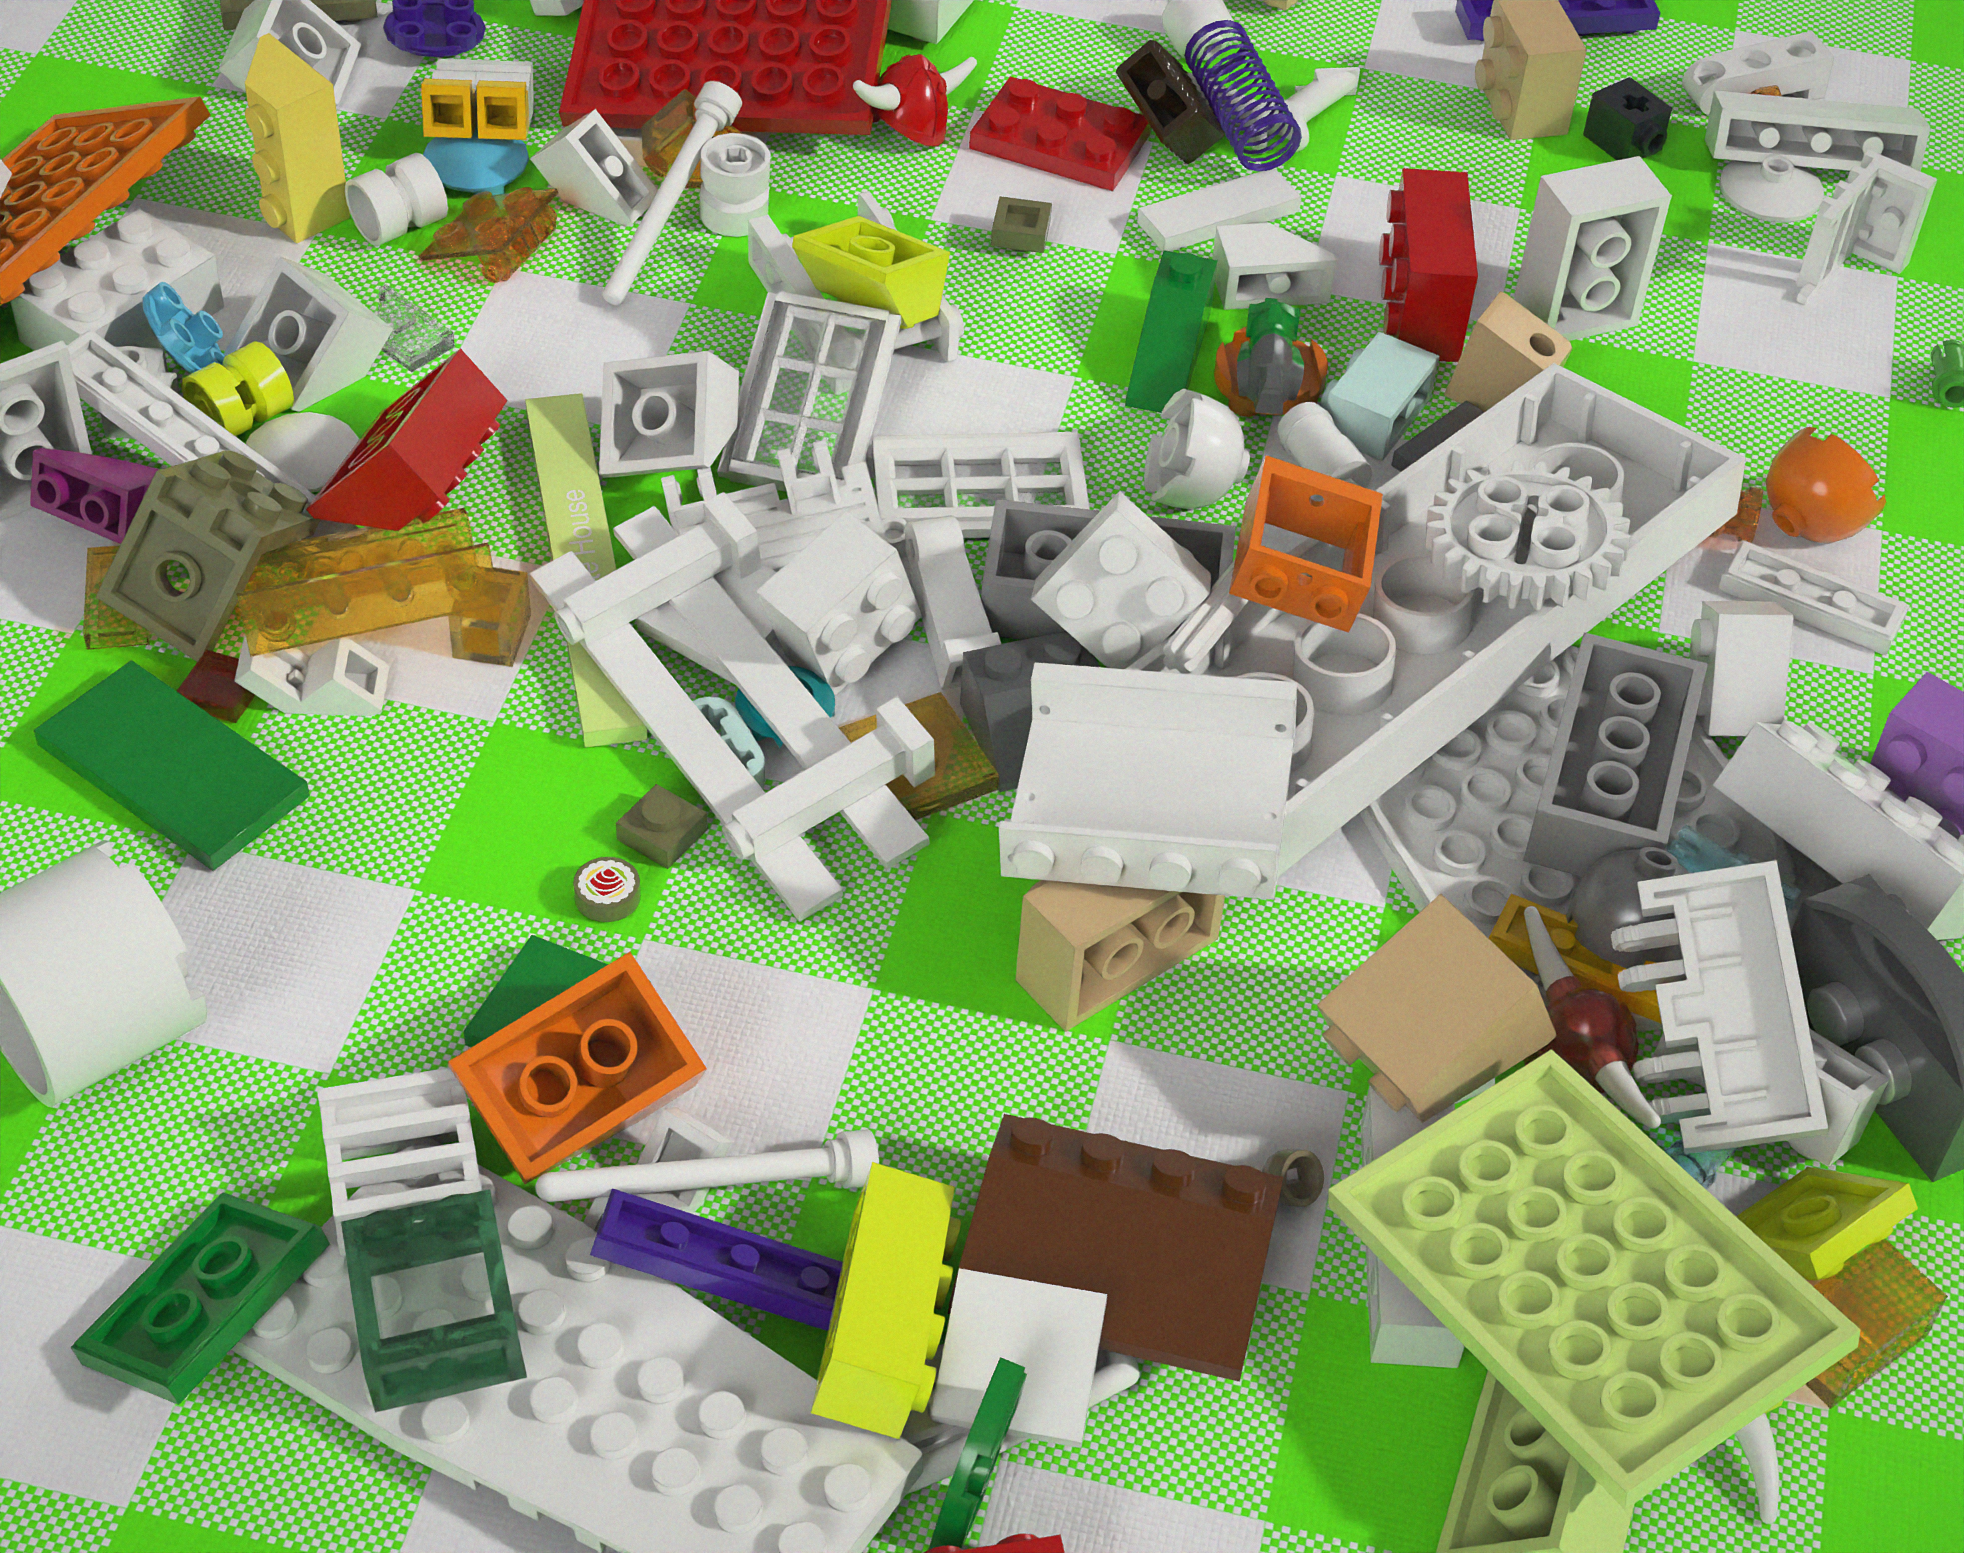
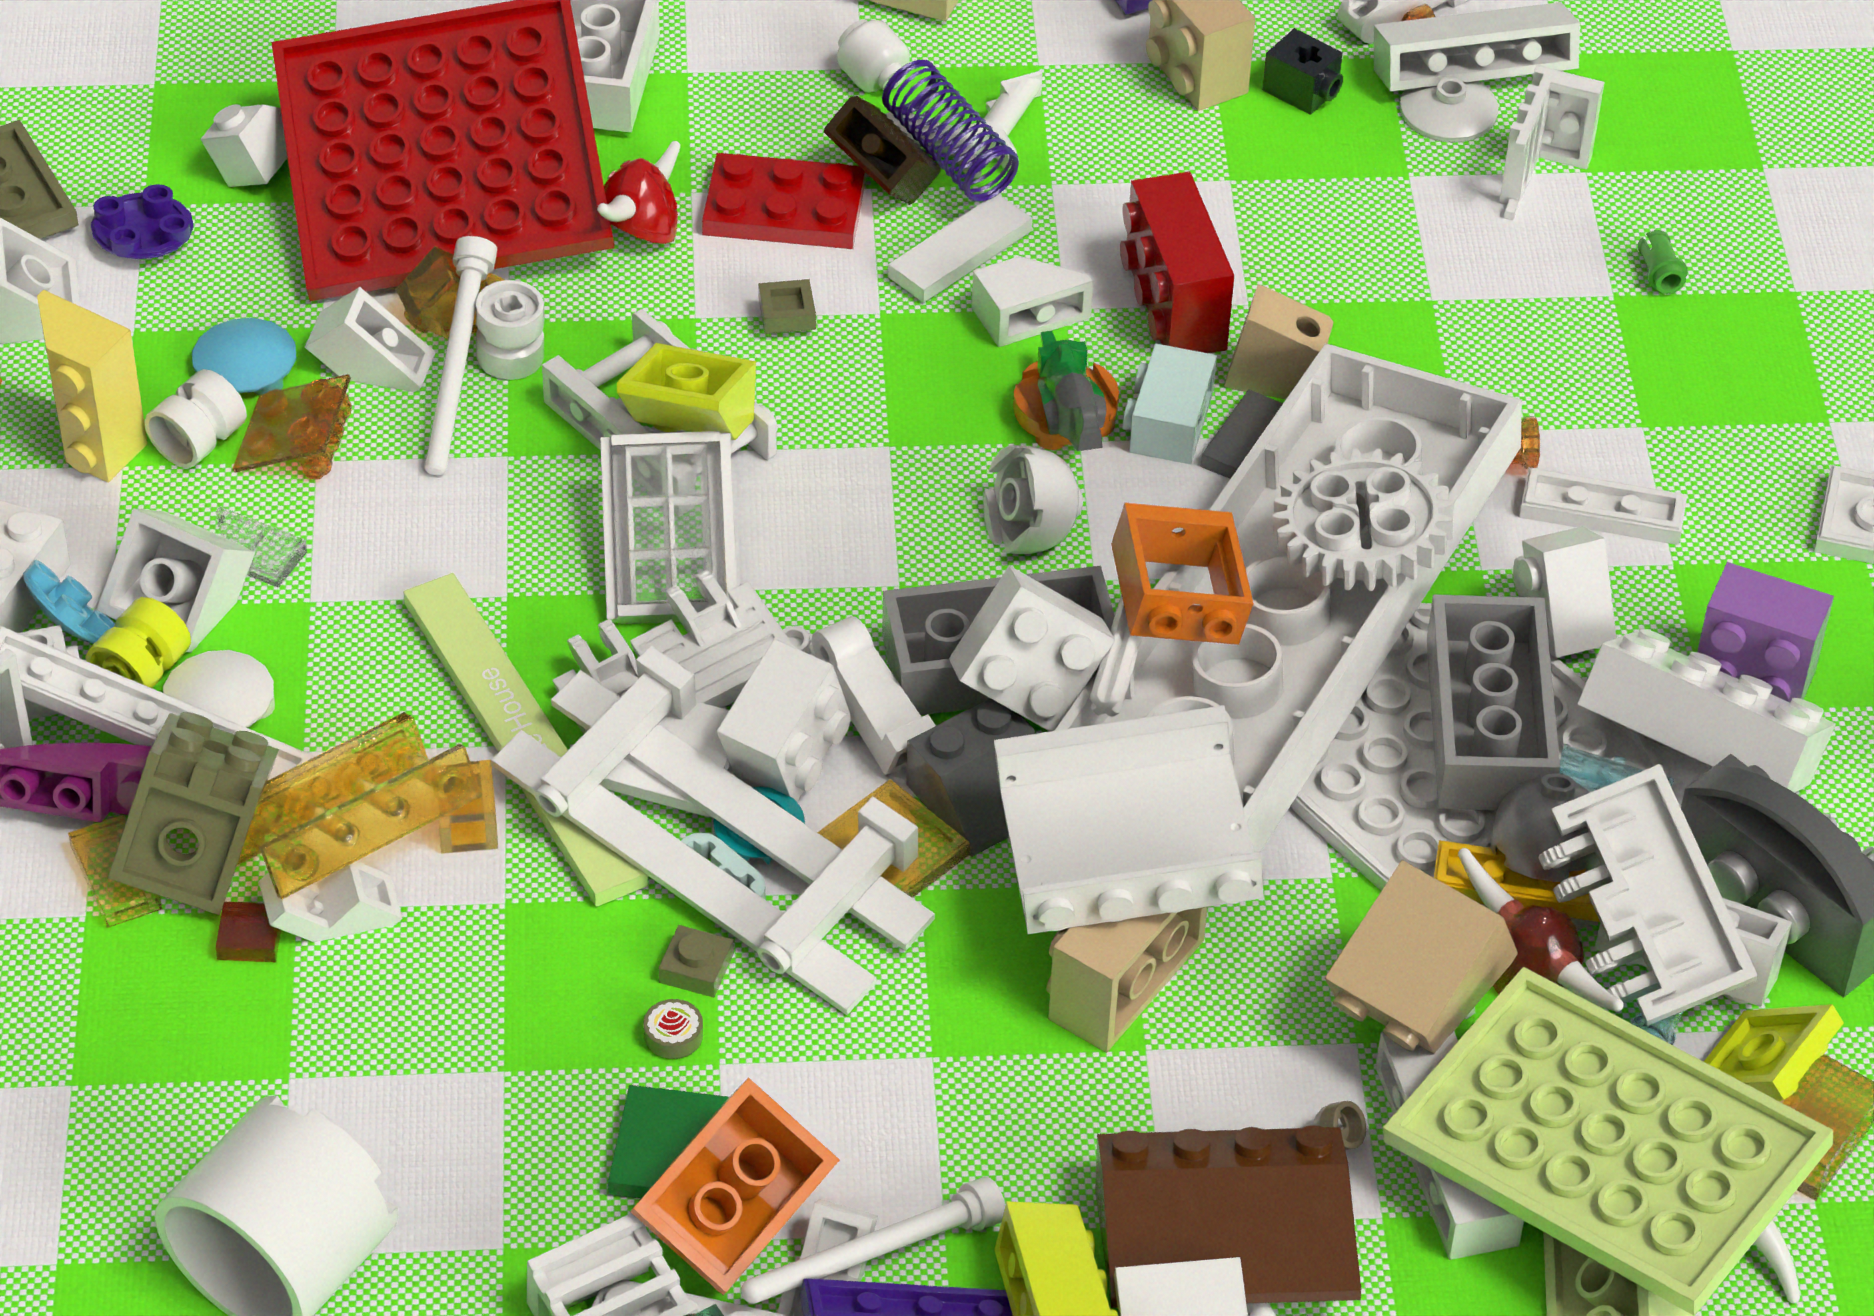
camera: 15 degrees left, 0 degrees up
green tile [34,660,310,871] -> none
red slope [306,348,508,531] -> none
yellow hips [421,59,534,140] -> none
white slope [599,351,739,478] -> none
white piece [872,432,1090,538] -> none
green slope [1125,250,1218,413] -> none
white piece [1277,402,1372,500] -> none
white brick [1514,156,1672,341] -> none
orange cylinder [1765,427,1886,544] -> none

